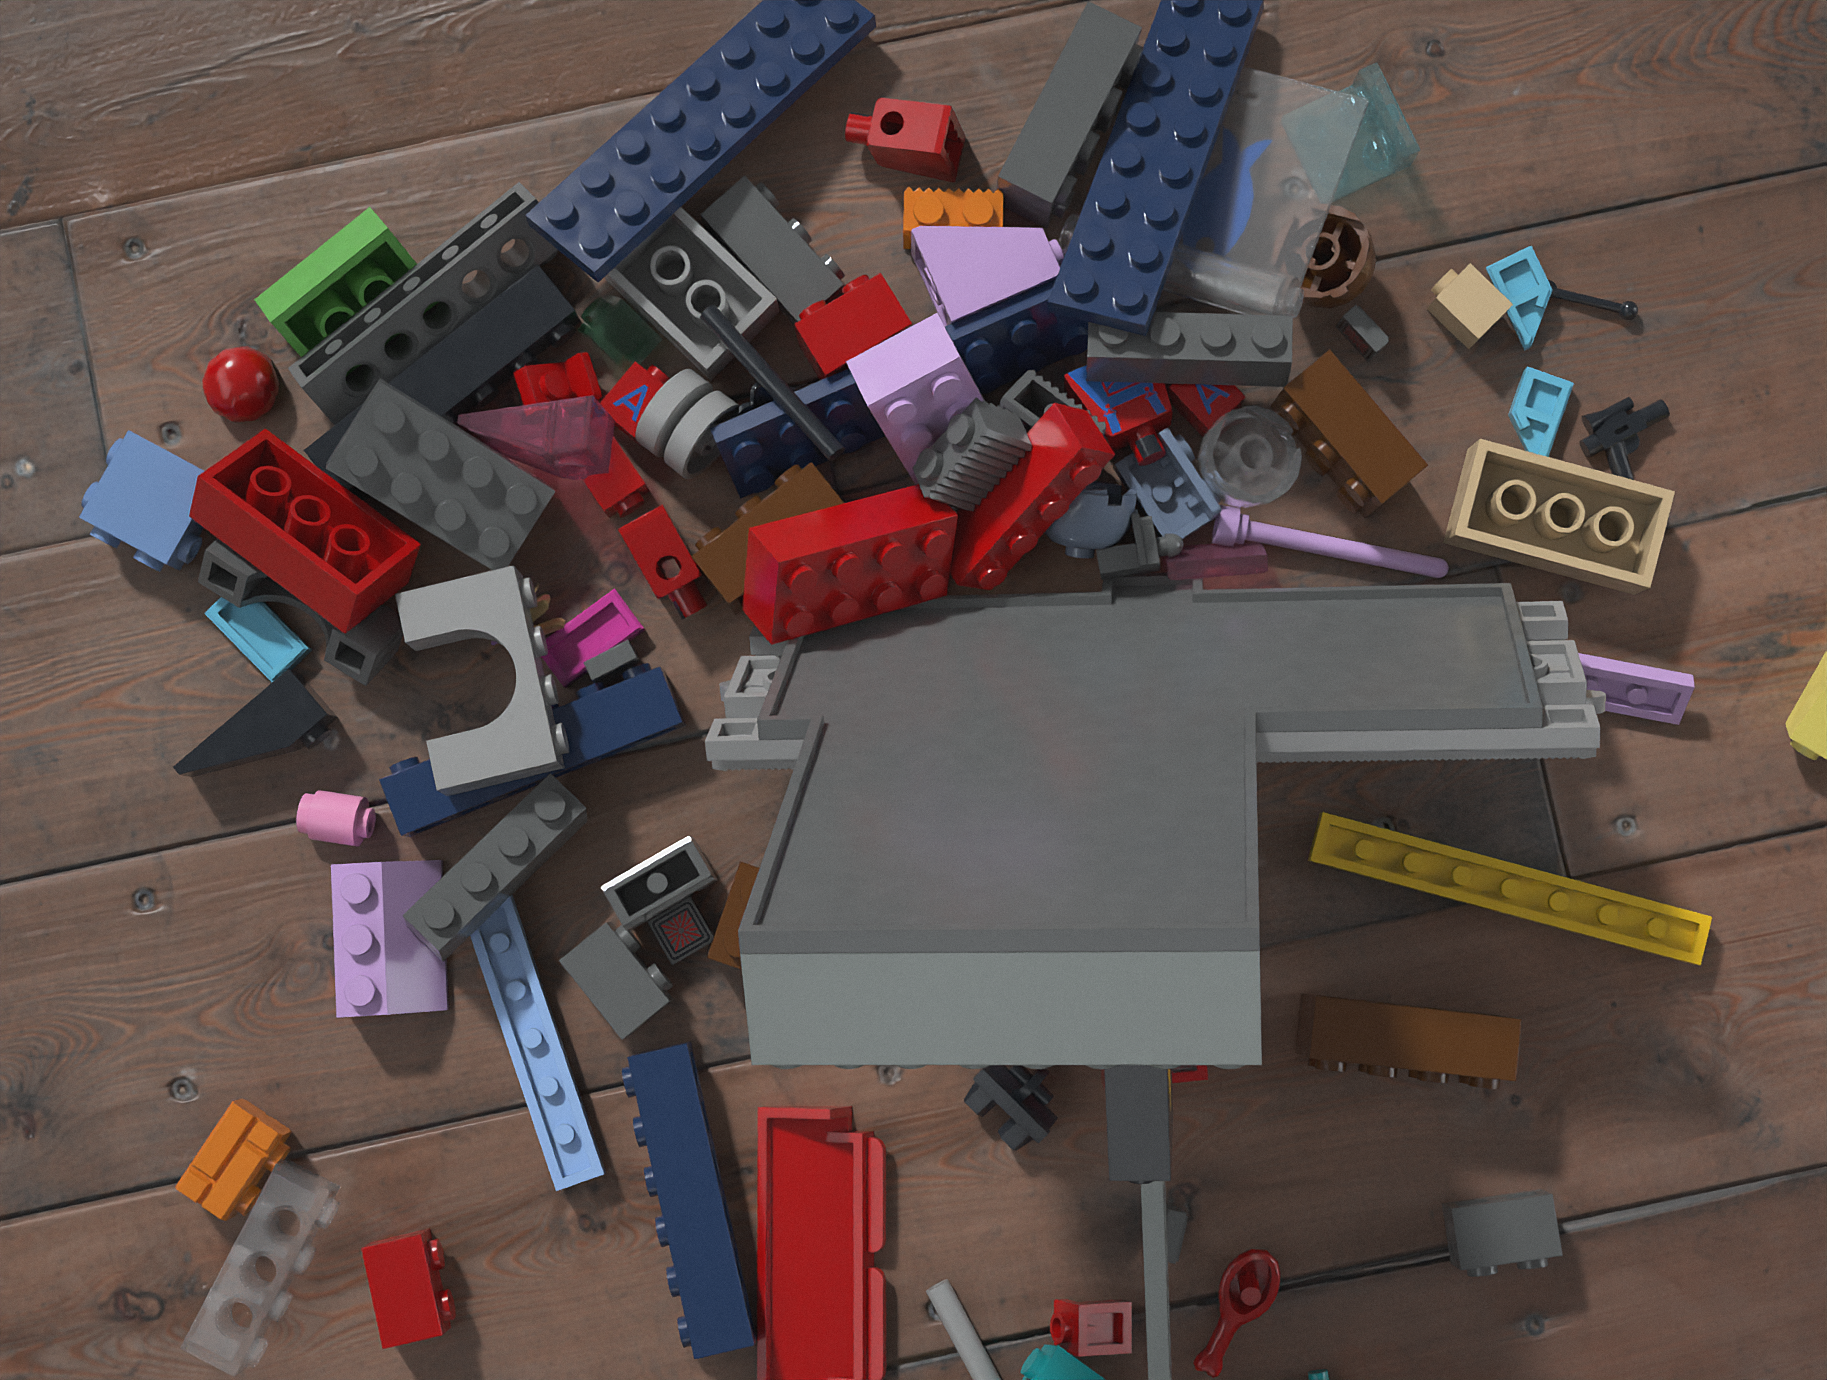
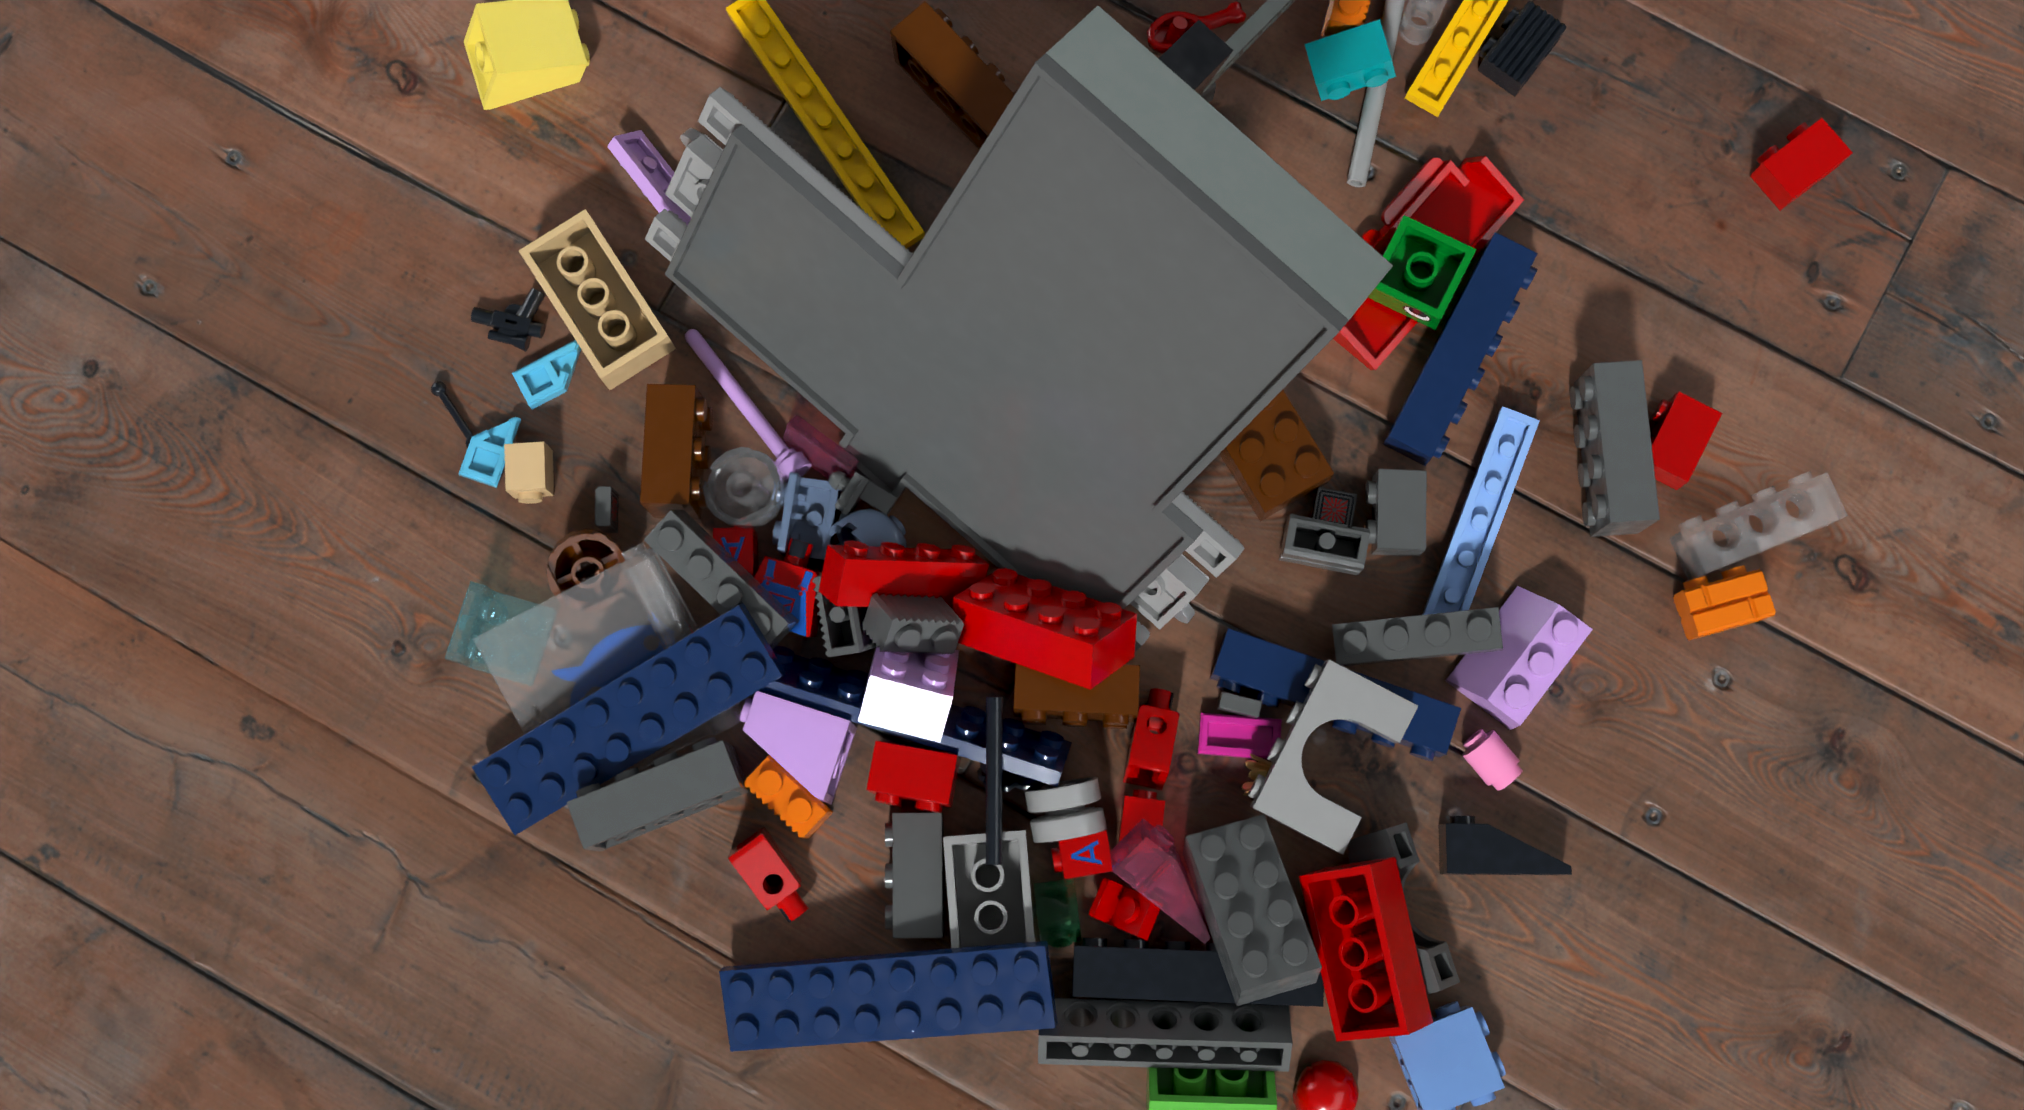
camera: 135 degrees left, 5 degrees down
medium azure tile [204,597,312,682] -> none
bracket [1050,1299,1132,1357] -> none
none -> green brick [1367,215,1477,330]
none -> dark grey brick [1570,360,1660,537]

